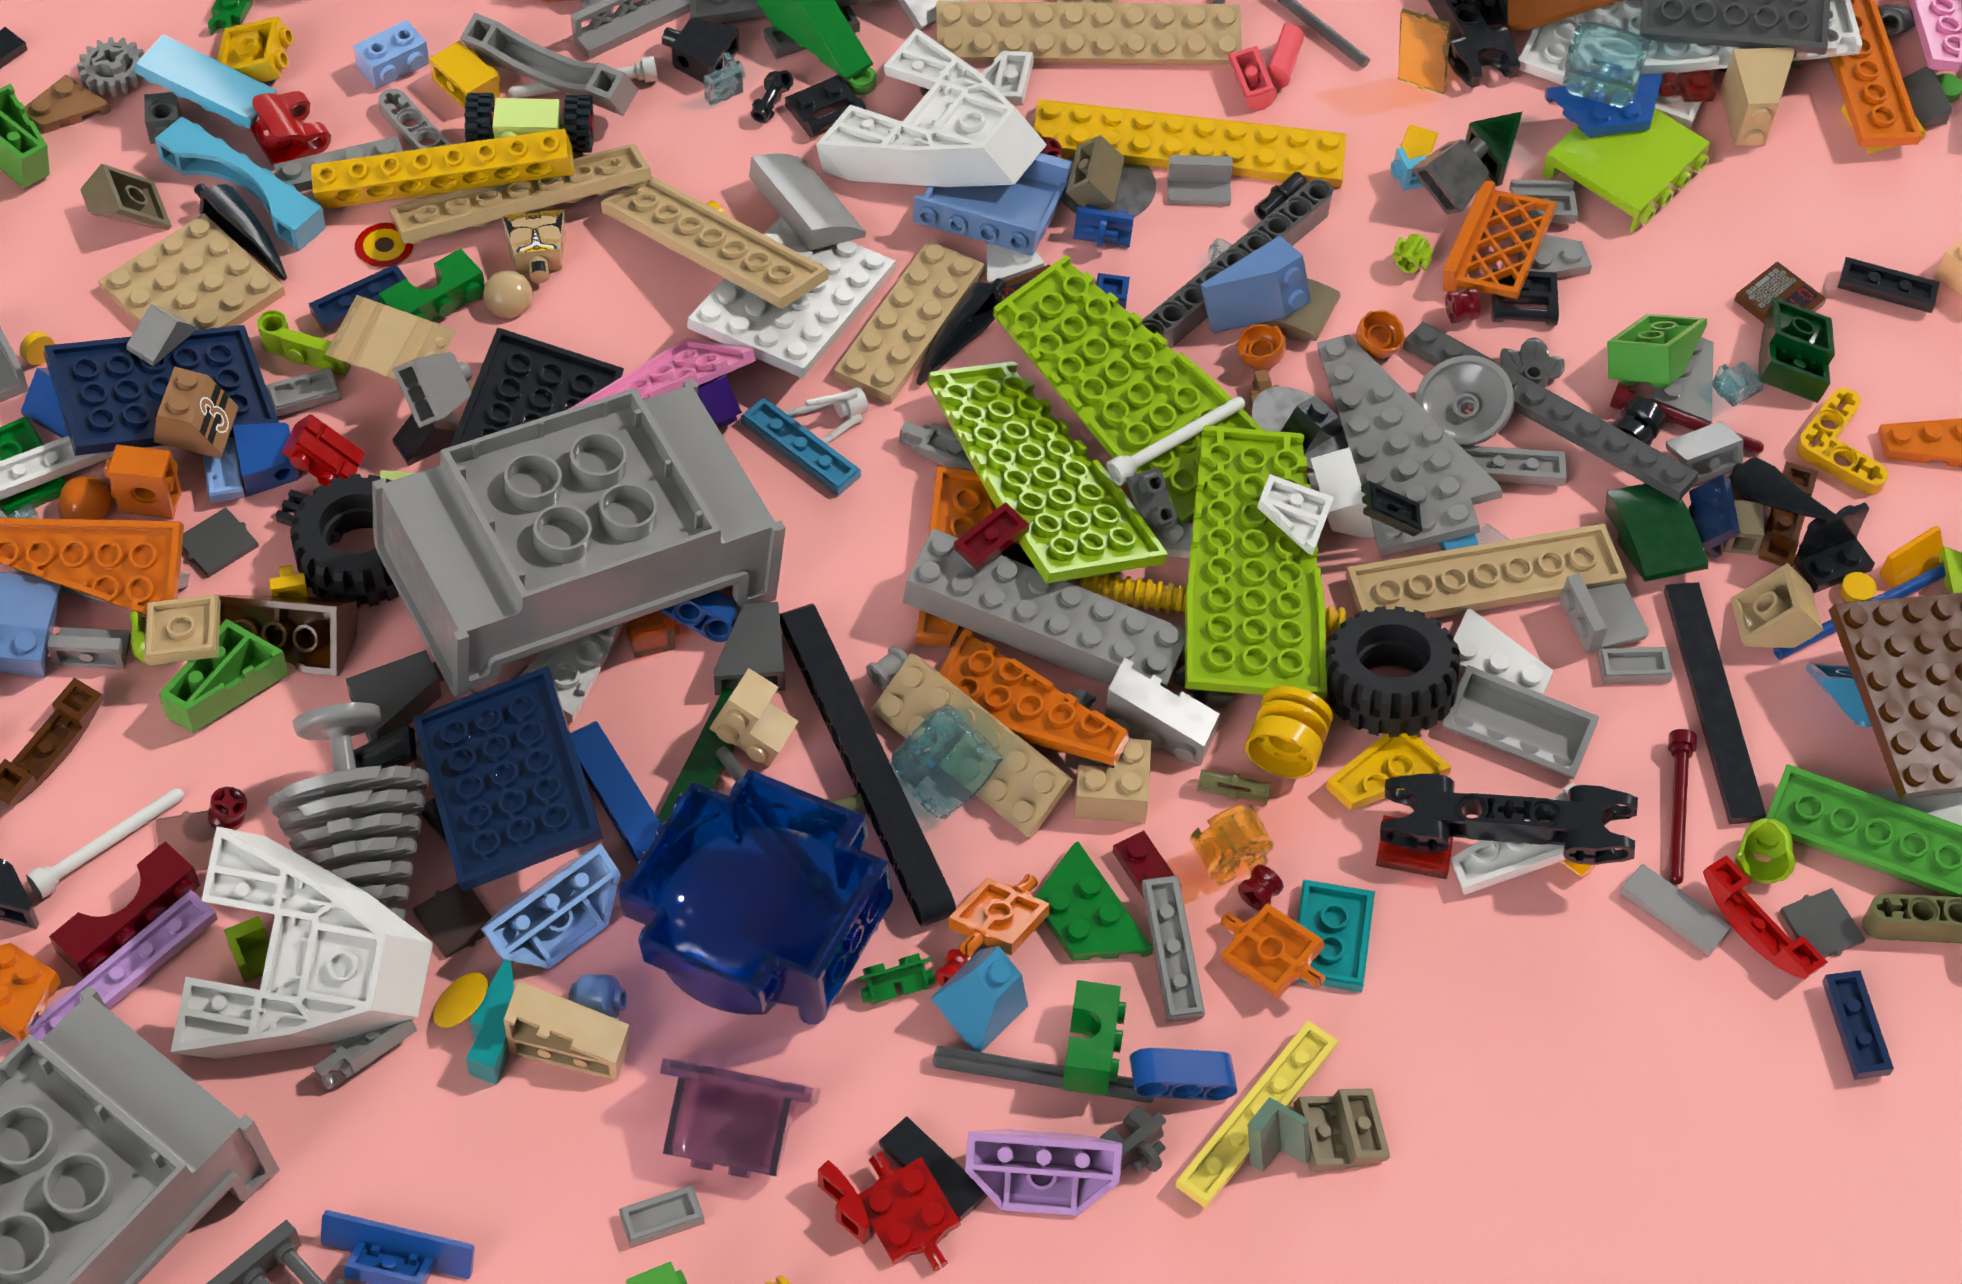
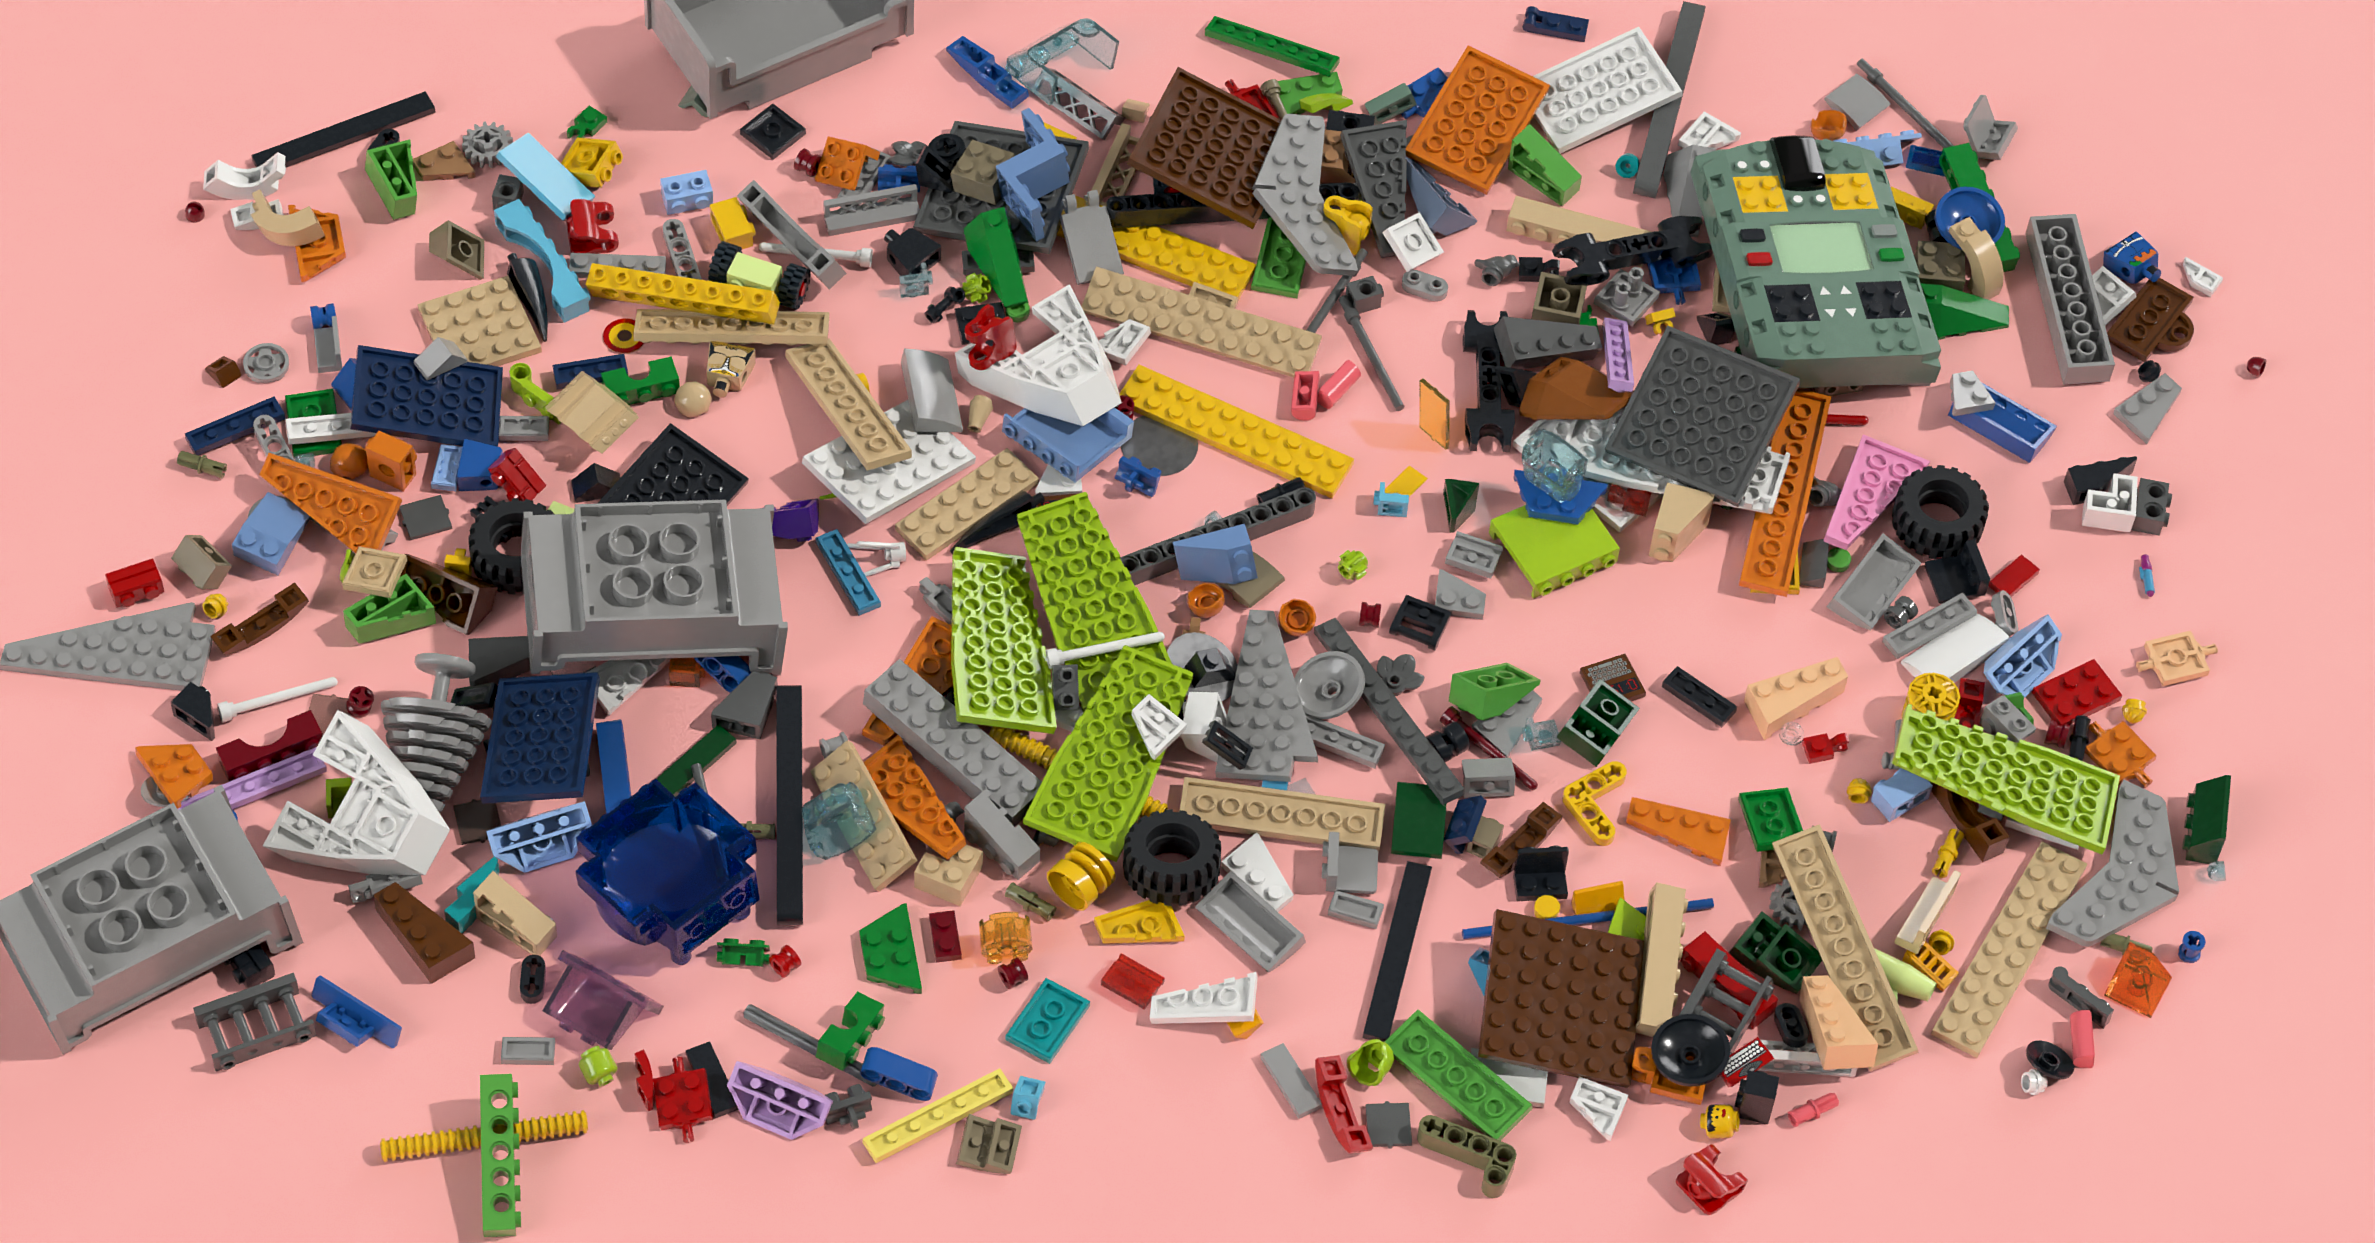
camera: 20 degrees right, 0 degrees up
yellow tile [19,331,55,365] -> none
light grey panel [47,627,131,669] -> none
medium nougat slope [154,367,239,459] -> none
light grey torso [392,352,472,428] -> none
yellow sticker [433,972,488,1028] -> none
bright pink wing [569,337,756,409] -> none
medium blue head [569,974,627,1018] -> none
tan brick [709,668,799,767] -> none
dark azure slope [930,946,1028,1052] -> none
orange plate [948,874,1050,956] -> none
dark red plate [954,502,1029,572] -> none
dark tan brick [1066,135,1125,210] -> none
blue tile [1096,273,1130,309] -> none
light grey tile [1141,875,1205,1022] -> none
light grey panel [1167,155,1233,206] -> none
orange plate [1220,903,1325,999] -> none
sand green panel [1248,1097,1310,1171] -> none
black piece [1380,773,1638,865] -> none
flat silver torso [1411,137,1489,214] -> none
orange fence [1443,180,1557,299] -> none
dark red piece [1668,729,1697,885] -> none
black piece [1729,456,1838,521] -> none
tan slope [1730,563,1824,648] -> none
dark blue plate [1822,970,1894,1080] -> none
none -> black brick [223,944,275,989]
none -> reddish brown wedge [373,882,475,984]
none -> black beam [520,954,546,1004]
none -> lime head [578,1046,618,1087]
none -> lime gear [962,273,992,303]
none -> red piece [965,304,1017,370]
none -> tan cone [967,395,993,433]
none -> medium azure bracket [1010,1076,1046,1120]

